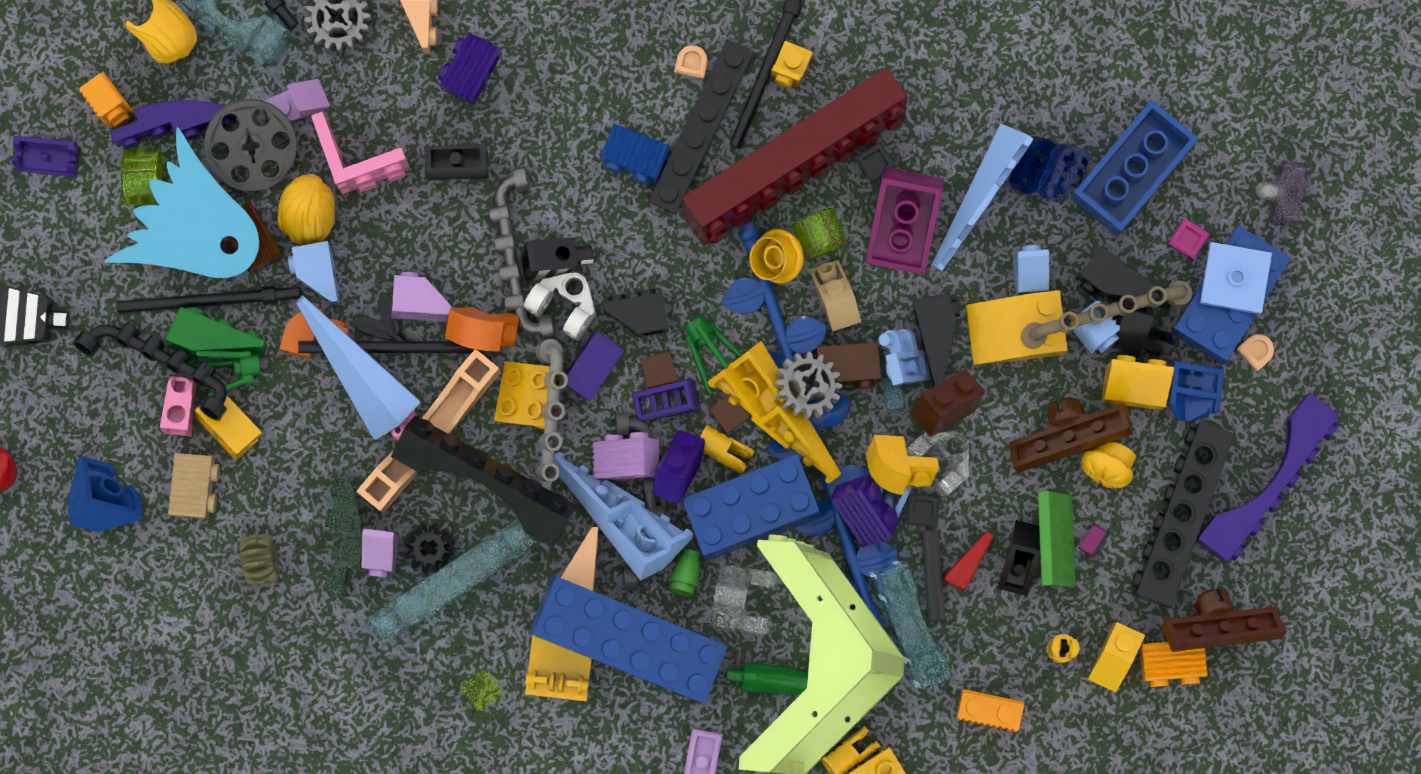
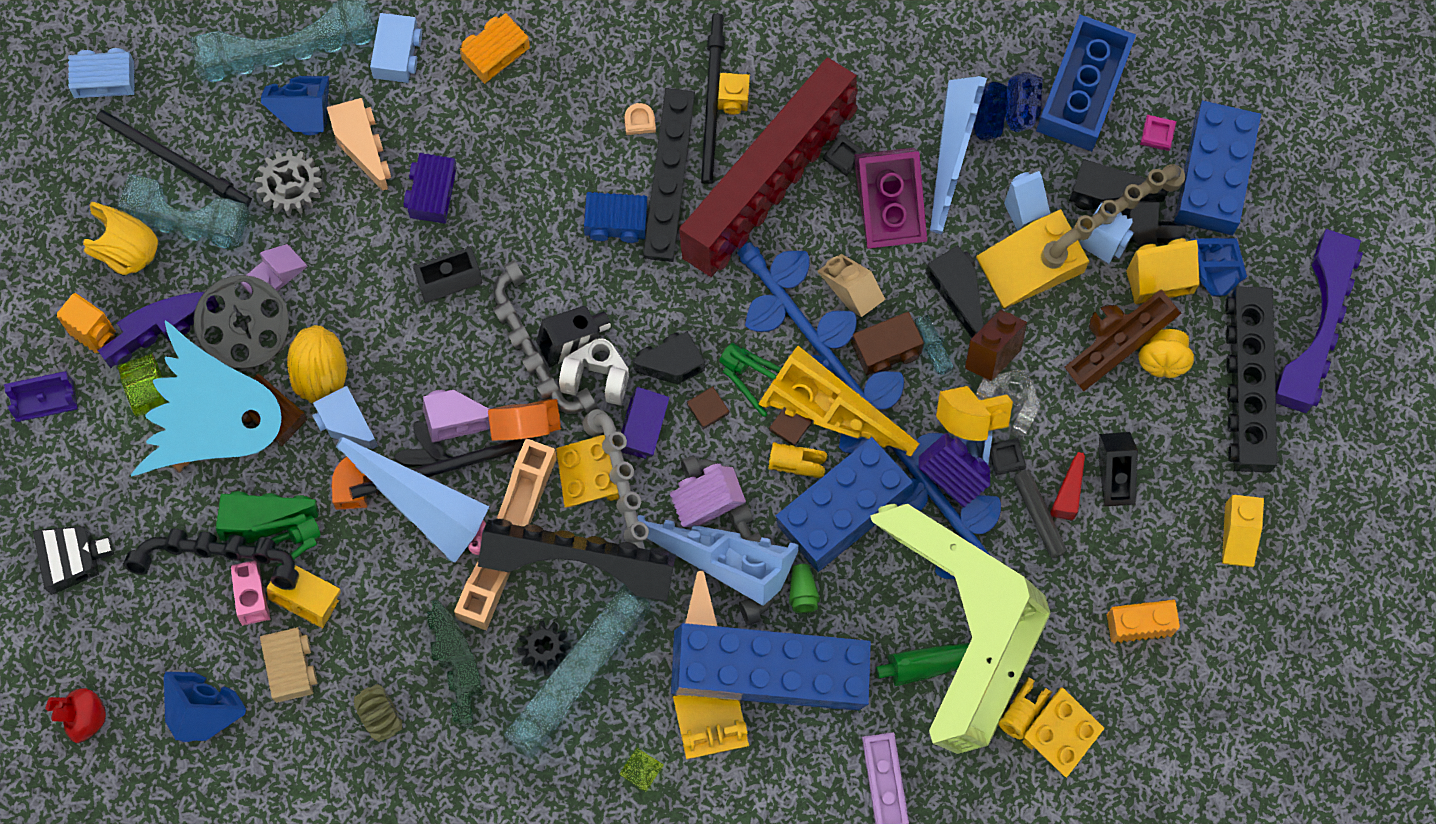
camera: 25 degrees left, 10 degrees down
black bar [117,286,301,313] -> none
bright pink bracket [311,111,411,194] -> none
lavender slope [361,529,400,578] -> none
dark purple slope [632,379,701,422] -> none
dark purple brick [652,430,705,504] -> none
clear piece [710,563,779,635] -> none
yellow piece [749,229,804,284] -> none
light grey gear [774,351,842,420] -> none
clear neon green piece [791,207,847,259] -> none
clear light blue arch [870,561,953,690] -> none
light blue plate [879,329,931,386] -> none
bright green tile [1038,491,1076,588] -> none
yellow hinge [1047,634,1080,663] -> none
magenta piece [1078,523,1110,558] -> none
light orange brick [1139,642,1207,687] -> none
reddish brown plate [1161,588,1287,652] -> none
light blue plate [1199,242,1272,315] -> none
light nougat tile [1236,334,1274,372] -> none
clear purple piece [1255,160,1307,228] -> none

